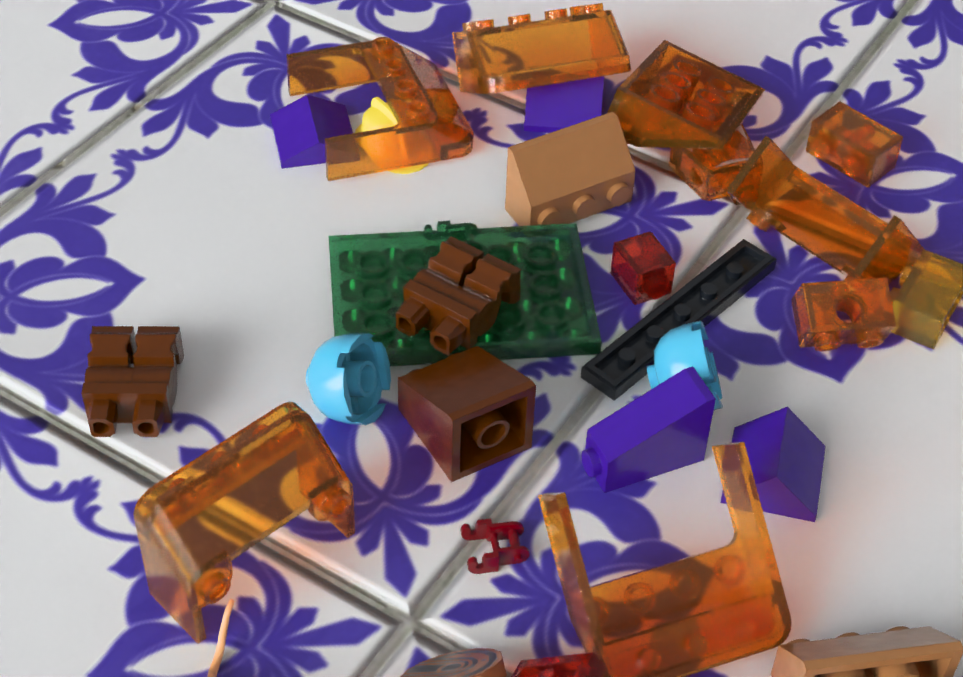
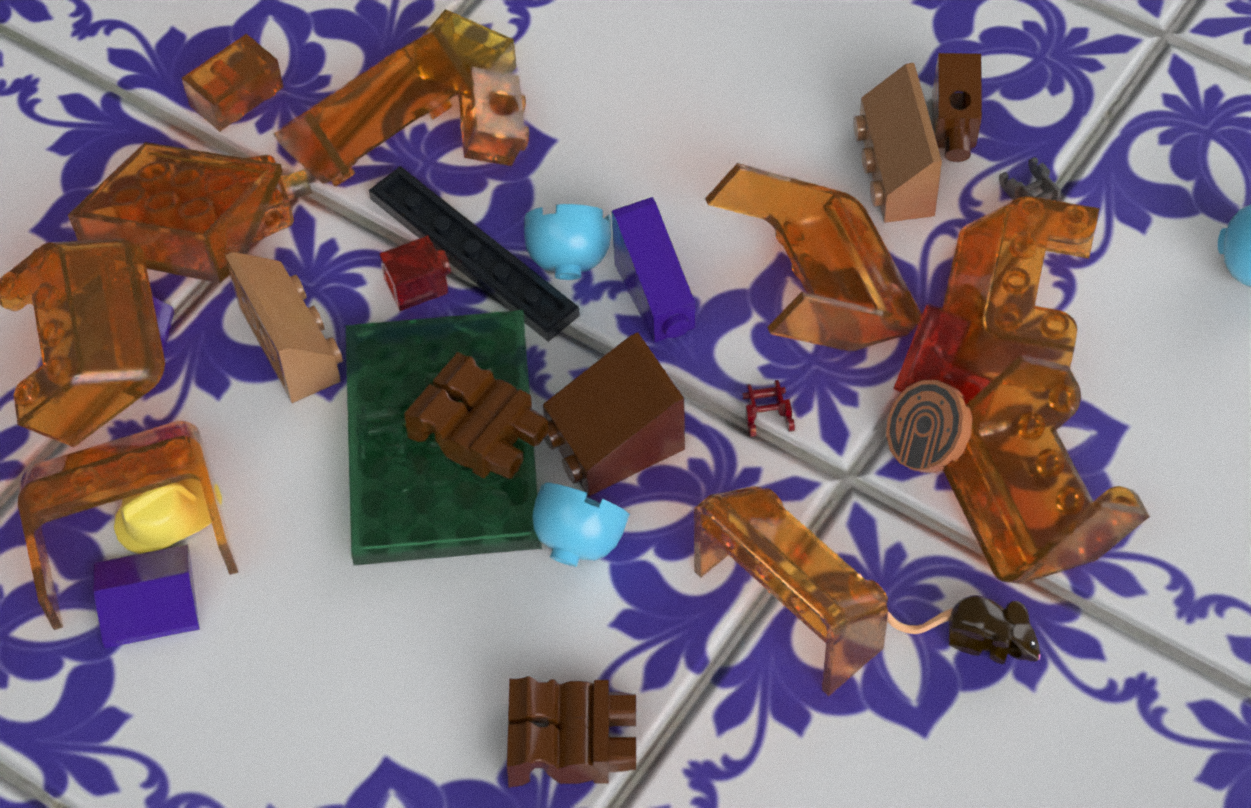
camera: 85 degrees left, 10 degrees up
dark purple slope [720,406,826,522] -> none

